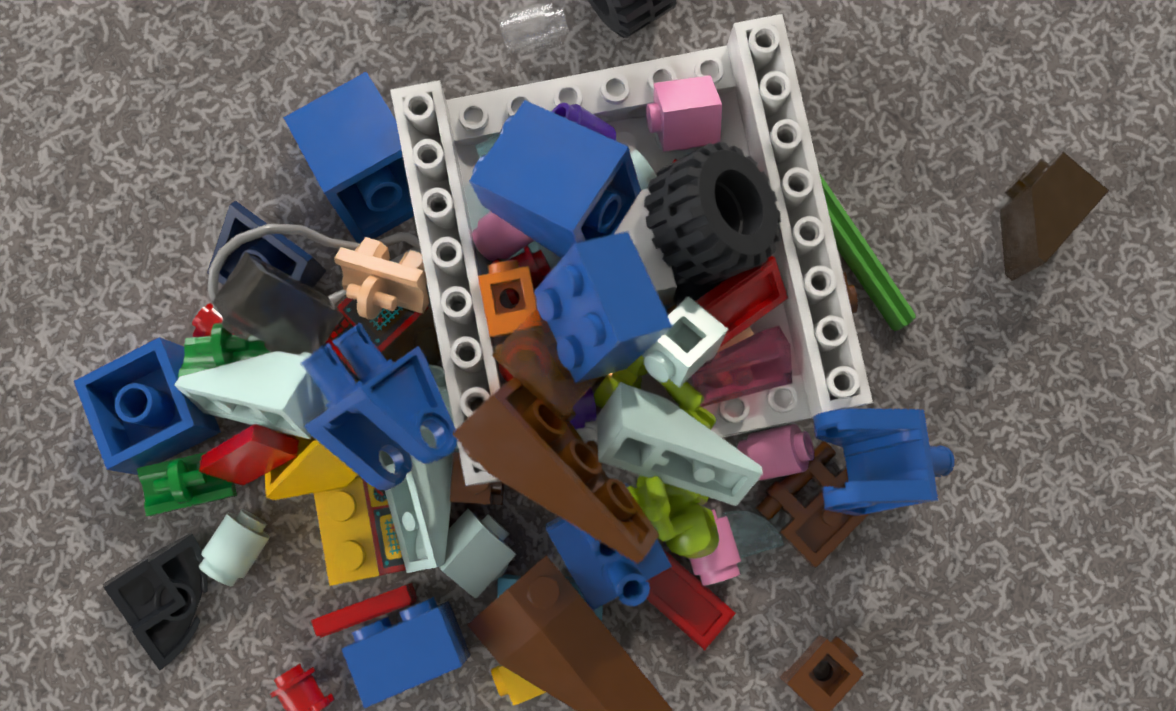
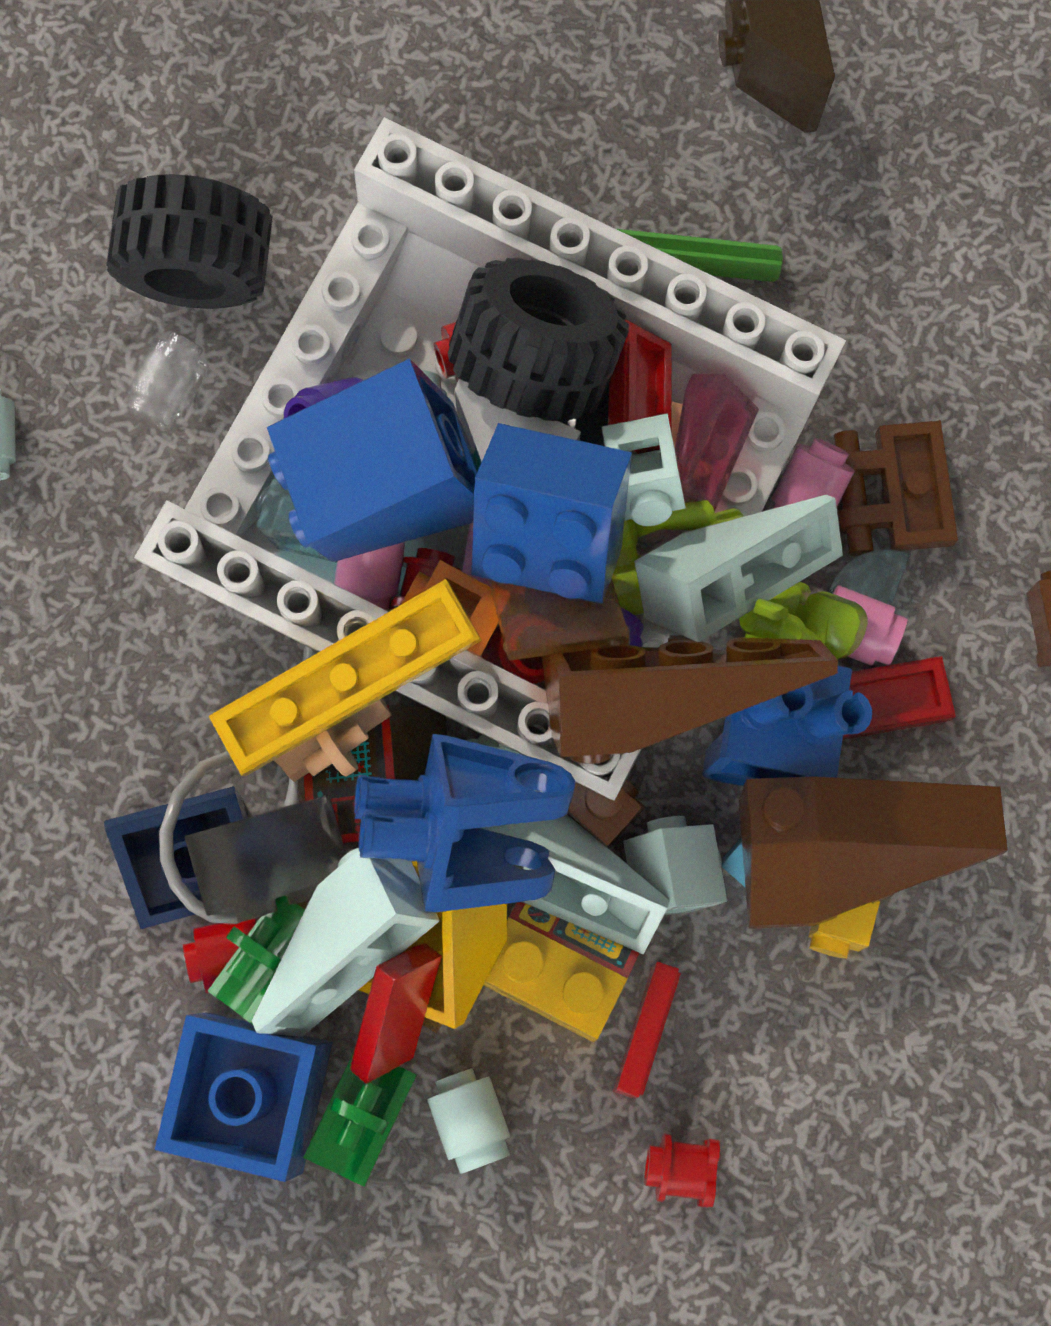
camera: 55 degrees left, 5 degrees down
black brick [103,532,208,671] -> none
blue slope [283,72,414,243] -> none
blue brick [341,597,471,708] -> none
bright pink brick [646,75,722,152] -> none
blue piece [813,408,955,516] -> none
none -> yellow tile [209,579,482,776]

